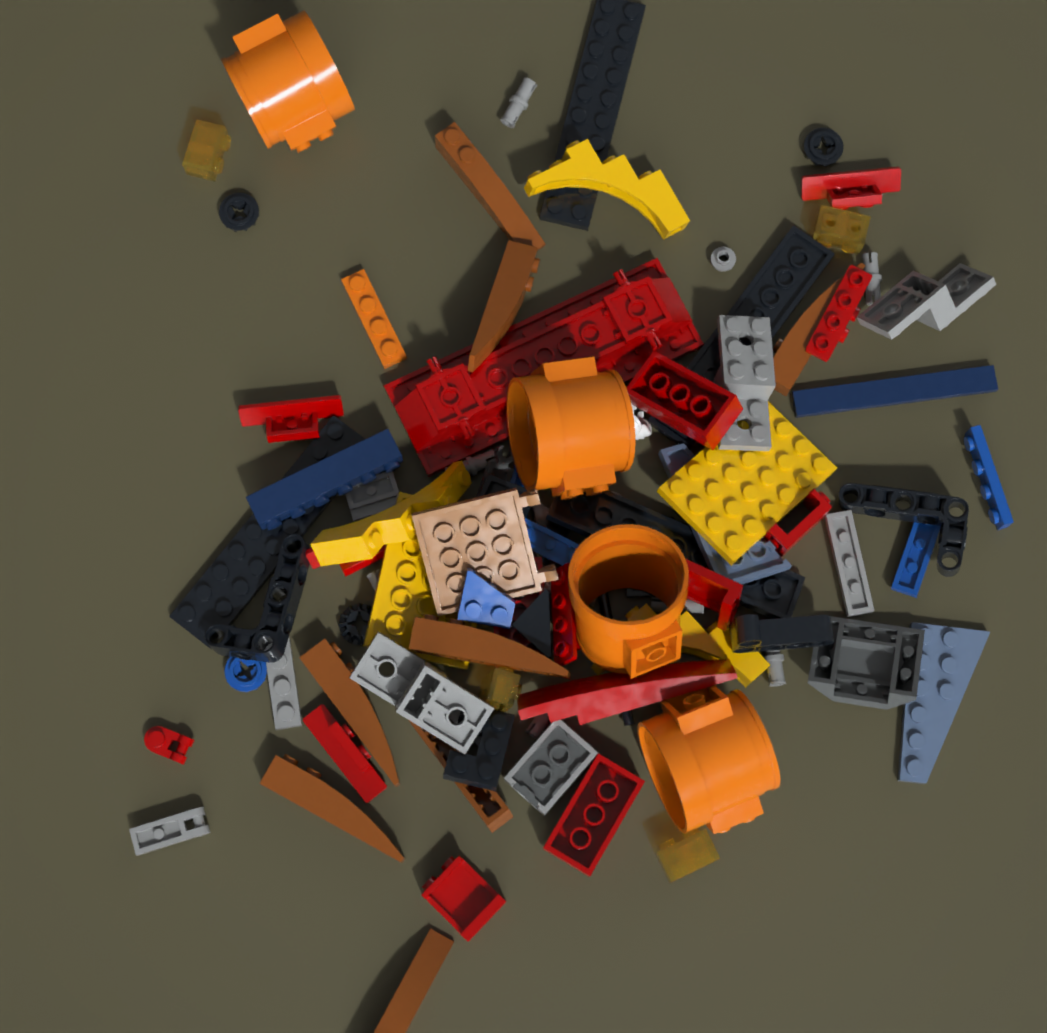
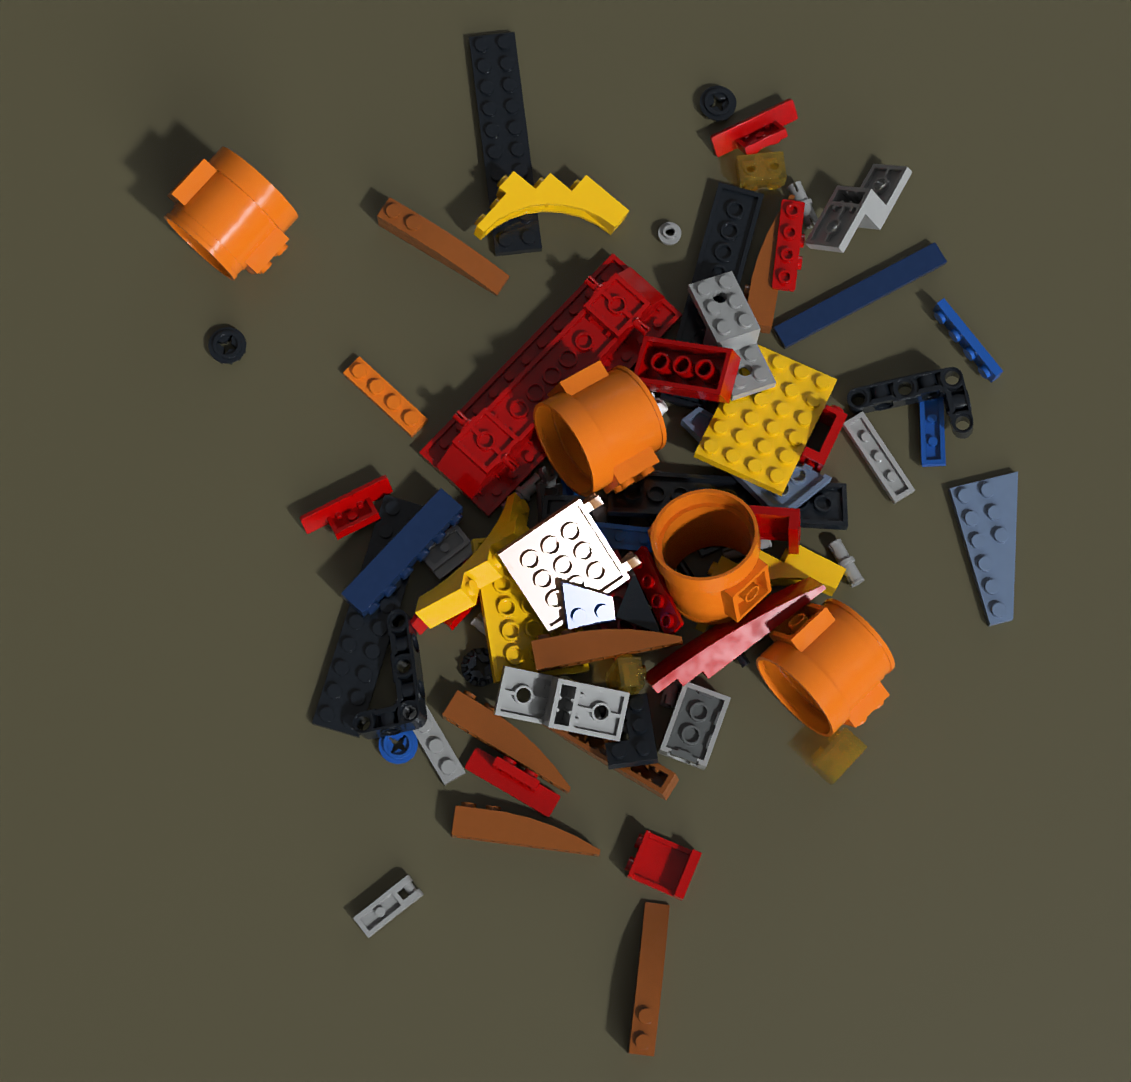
camera: 25 degrees left, 0 degrees up
red plate [144,726,195,765] -> none
clear yellow brick [182,119,231,181] -> none
dark orange slope [468,240,540,372] -> none
light grey pin [500,77,537,128] -> none
red brick [543,753,645,877] -> none
black beam [729,614,834,653] -> none
dark grey slope [808,616,925,710] -> none

